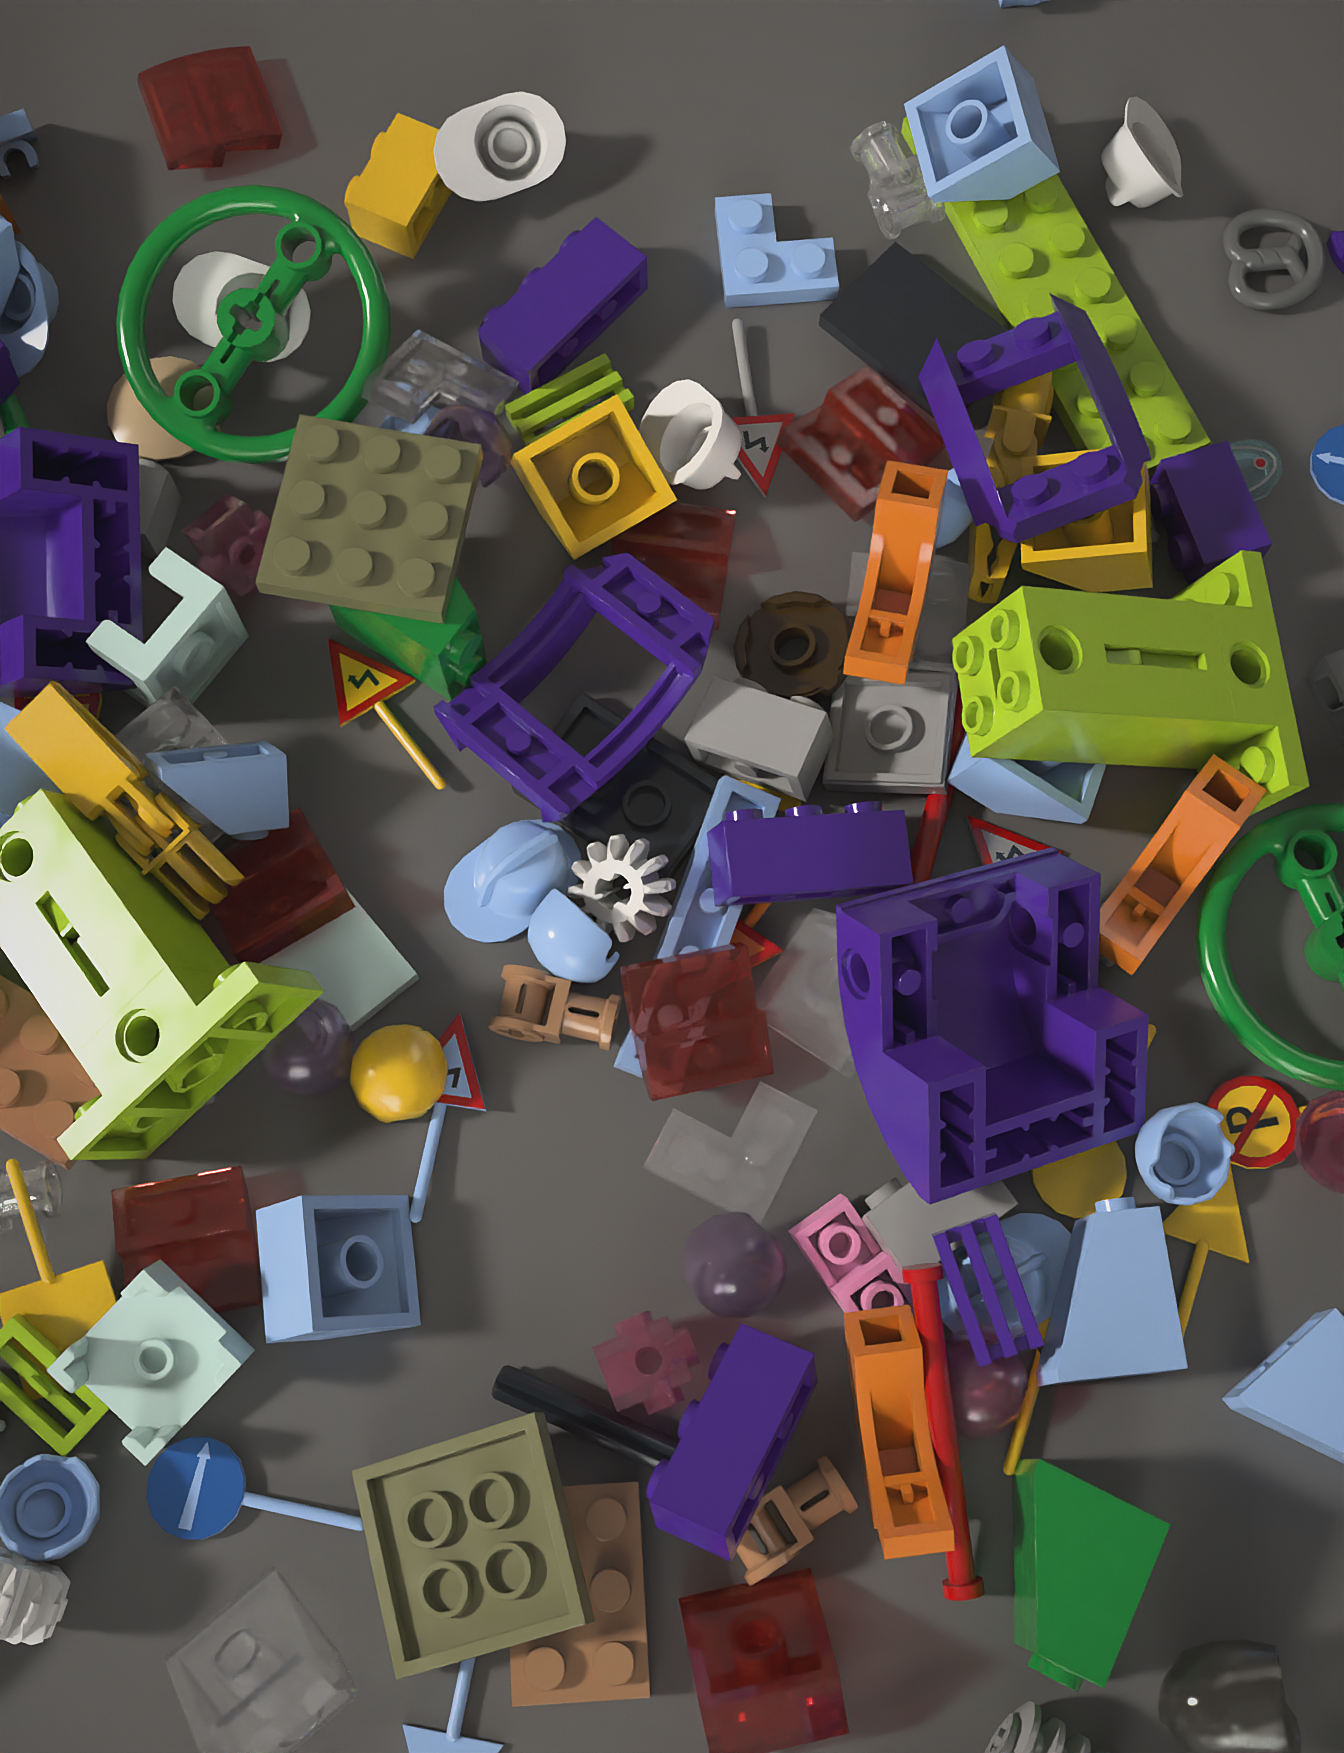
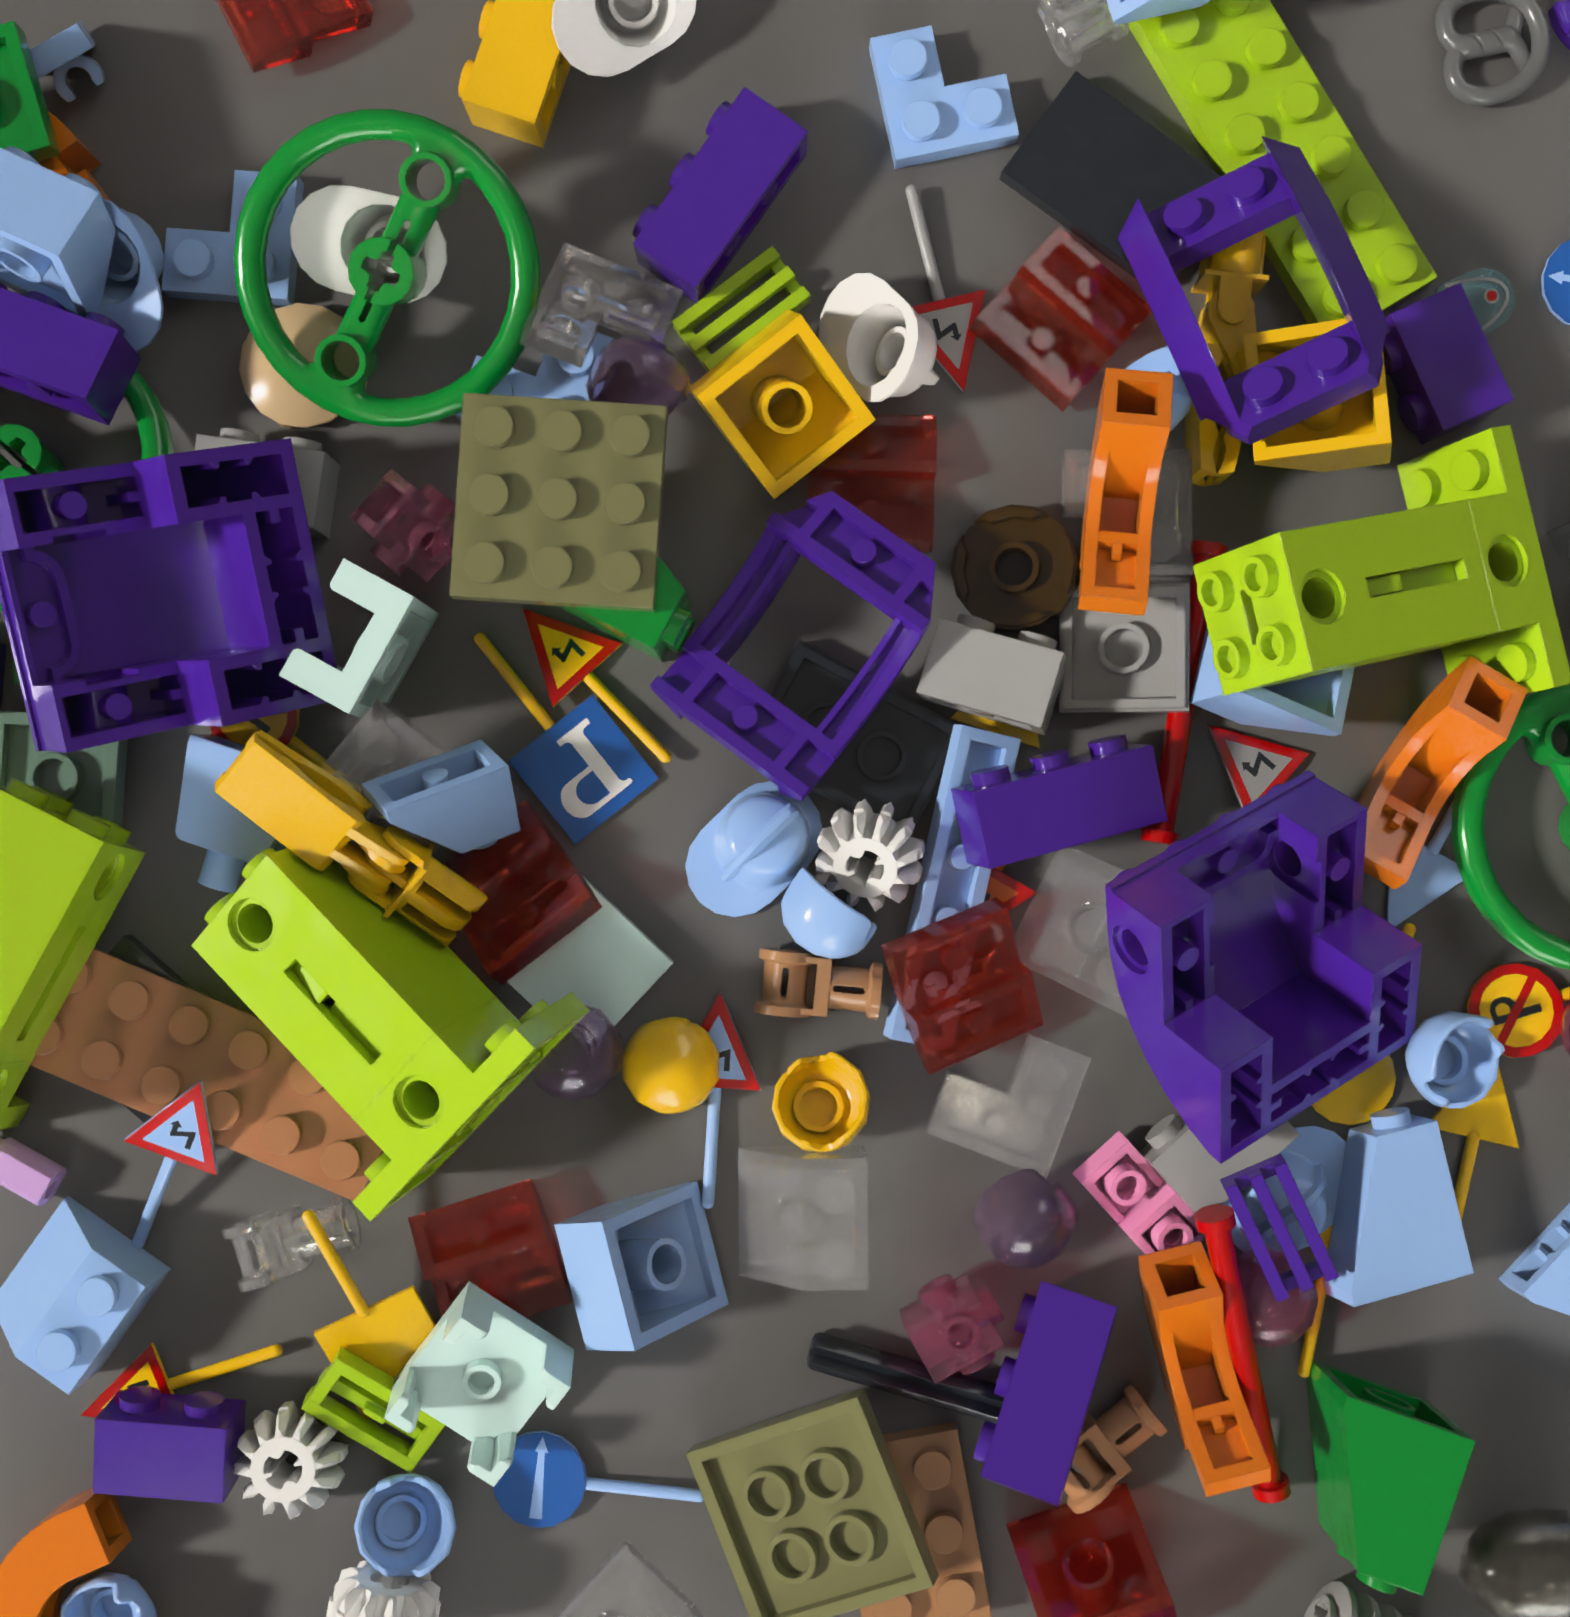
camera: 10 degrees left, 15 degrees up
none -> light blue plate [161,170,304,306]
none -> blue piece [474,632,659,845]
none -> clear slope [738,1146,869,1291]
none -> yellow hair [772,1052,871,1152]
none -> light blue piece [1386,799,1463,927]

